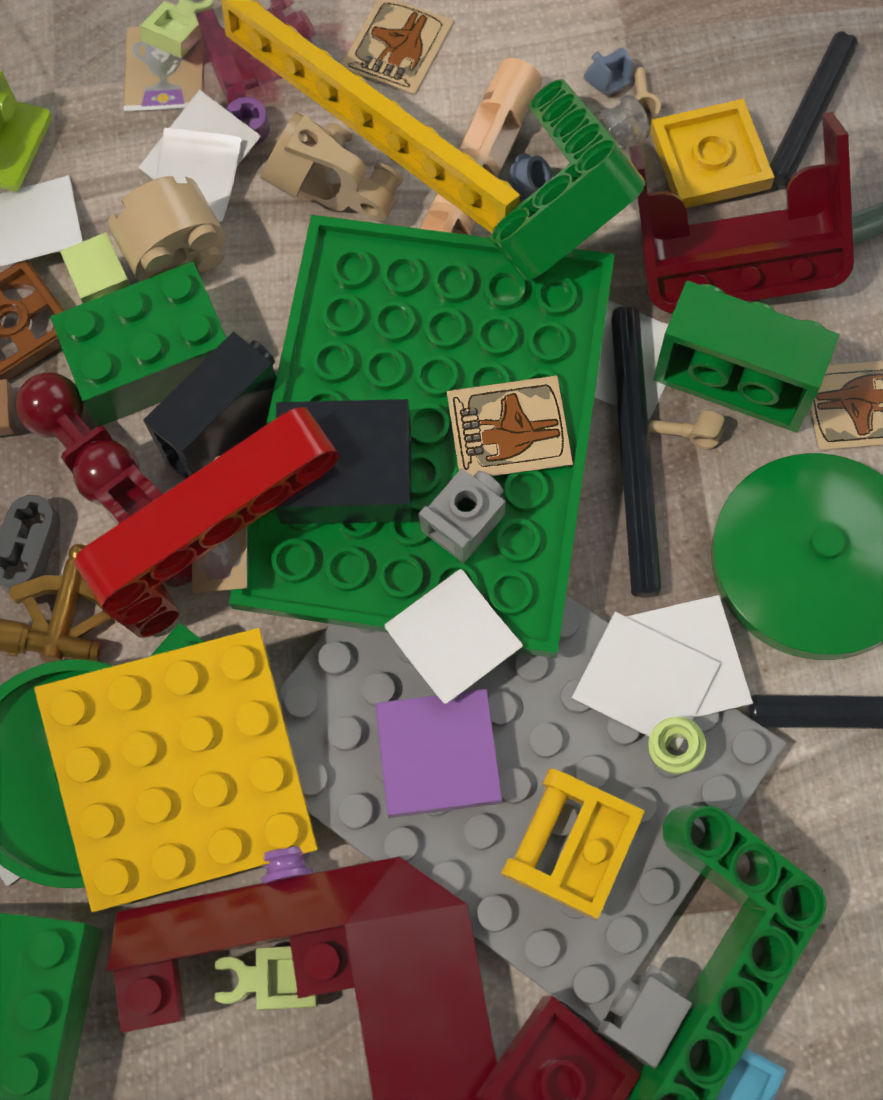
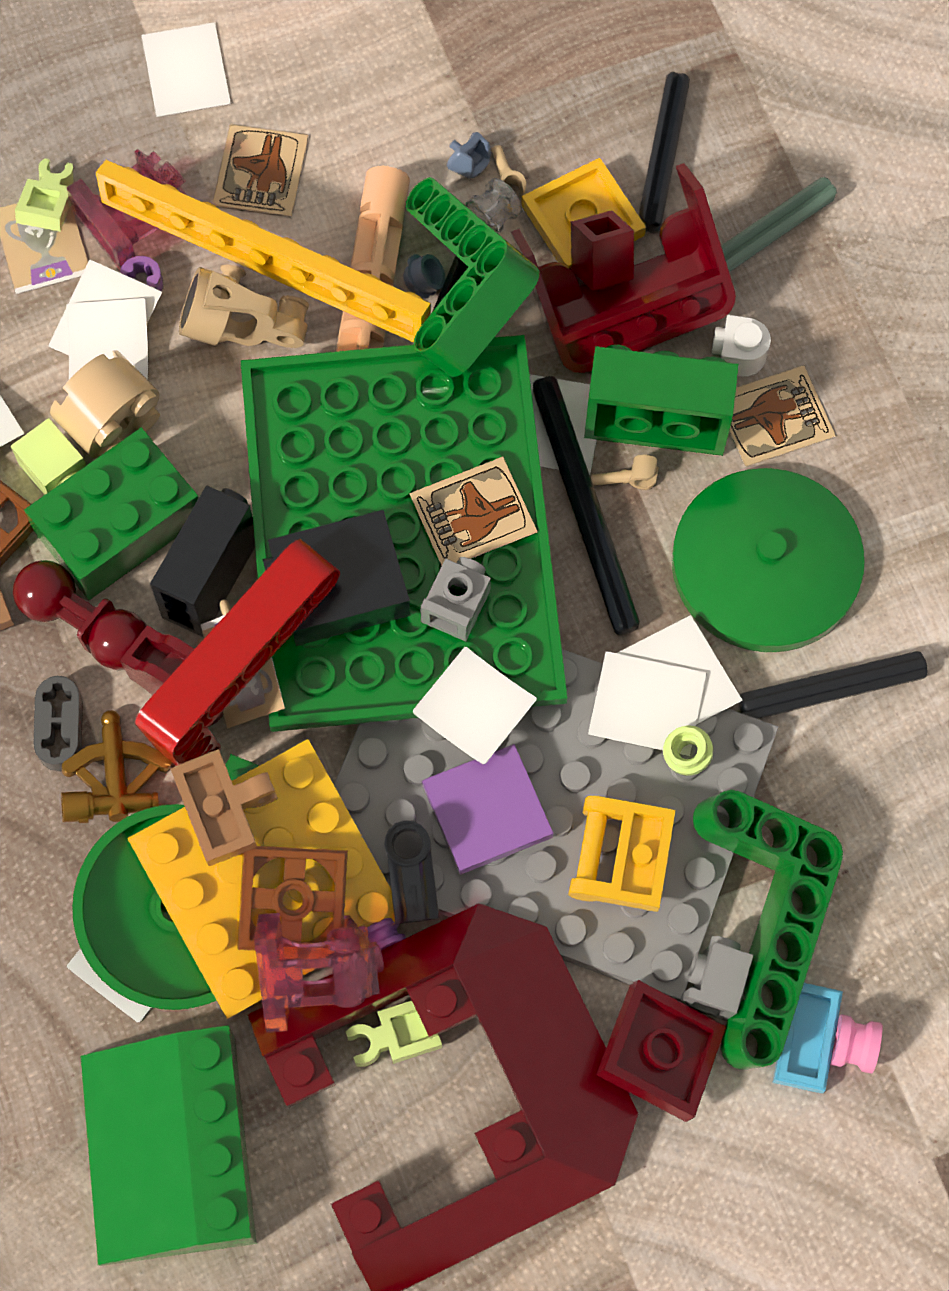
camera: 20 degrees left, 0 degrees up
none -> medium nougat plate [170,749,278,867]
none -> dark orange piece [237,846,348,954]
none -> clear pink tile [254,913,384,1032]
none -> black piece [384,820,439,924]
none -> dark red brick [571,210,634,291]
none -> white plate [711,315,771,376]

